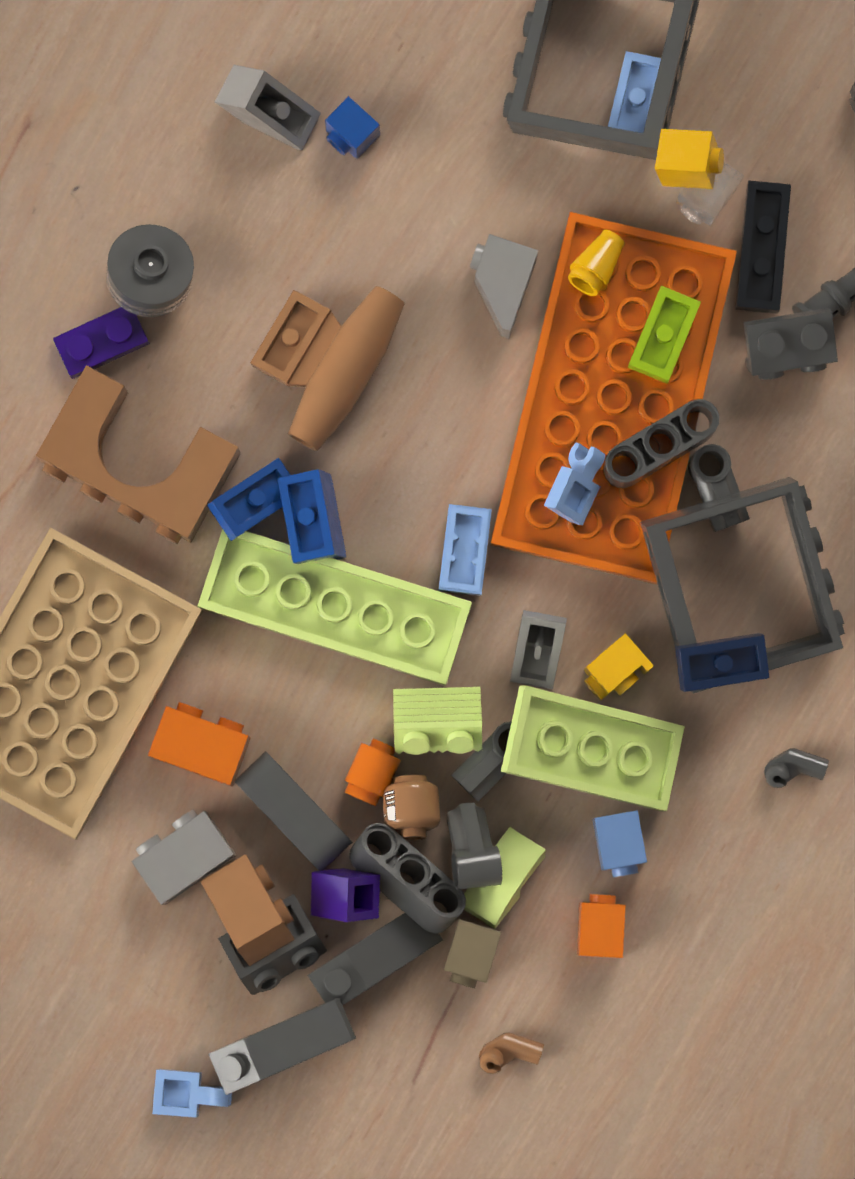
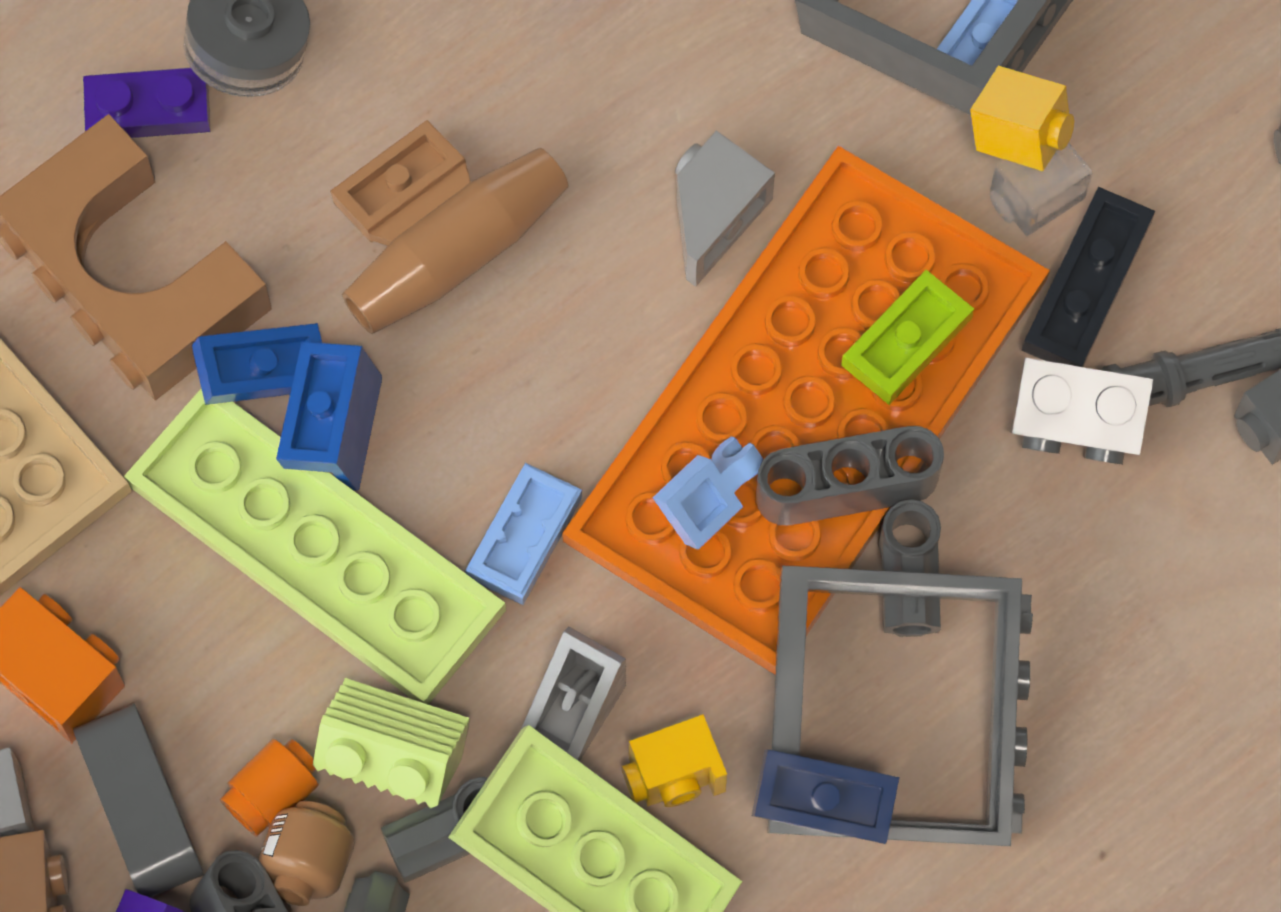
camera: 20 degrees right, 15 degrees down
yellow cone [568,230,625,296] -> none

